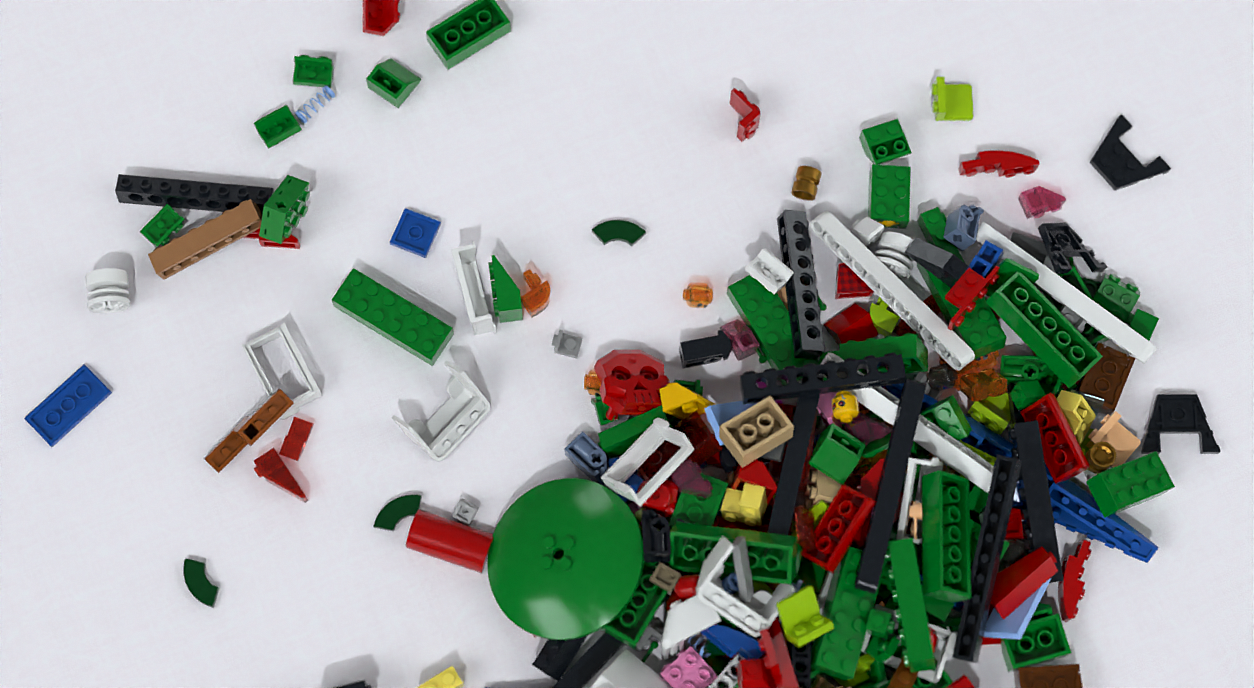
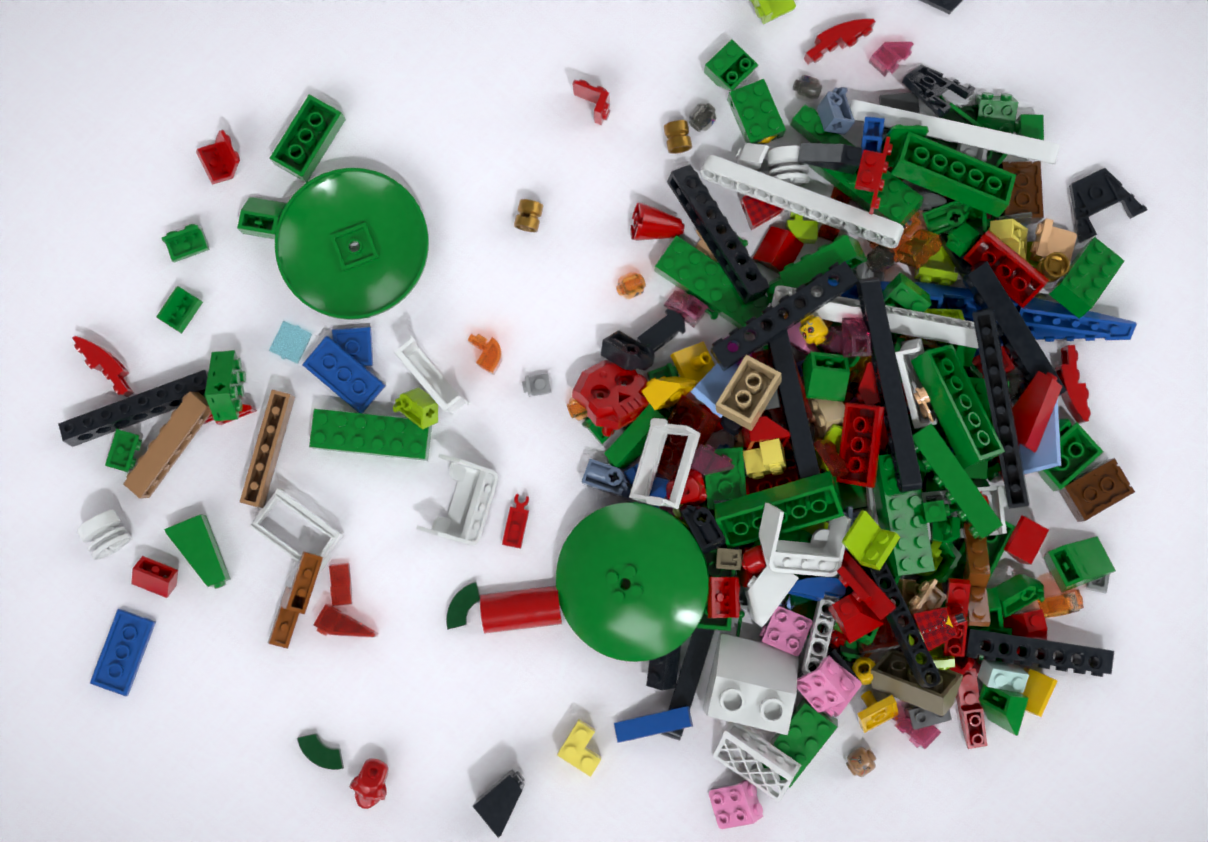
camera: 20 degrees left, 10 degrees up
light blue piece [295,85,335,124] -> none
light grey tile [451,498,479,526] -> none
green slope [488,255,523,323] -> none
dark green tile [591,220,646,246] -> none
medium blue bush [722,573,739,594] -> none
light grey tile [732,536,755,603] -> none
white bracket [745,248,794,294] -> none
none -> red slope [72,336,134,397]
none -> red brick [131,556,178,598]
none -> green slope [164,514,231,589]
none -> medium nougat brick [240,390,295,508]
none -> clear light blue piece [269,321,312,364]
none -> green dish [275,168,429,320]
none -> blue tile [302,336,386,414]
none -> red head [349,758,389,809]
none -> lime piece [393,387,438,429]
none -> red plate [502,494,529,549]
none -> pearl gold wheel [514,199,544,232]
none -> black piece [601,330,655,371]
none -> red cone [630,203,685,241]
none -> yellow tile [670,341,715,382]
none -> clear smoke head [689,103,717,132]
none -> red bracket [708,577,741,618]
none -> clear smoke head [792,75,822,102]
none -> clear pink slope [842,318,871,358]
none -> dark grey dish [917,192,947,211]

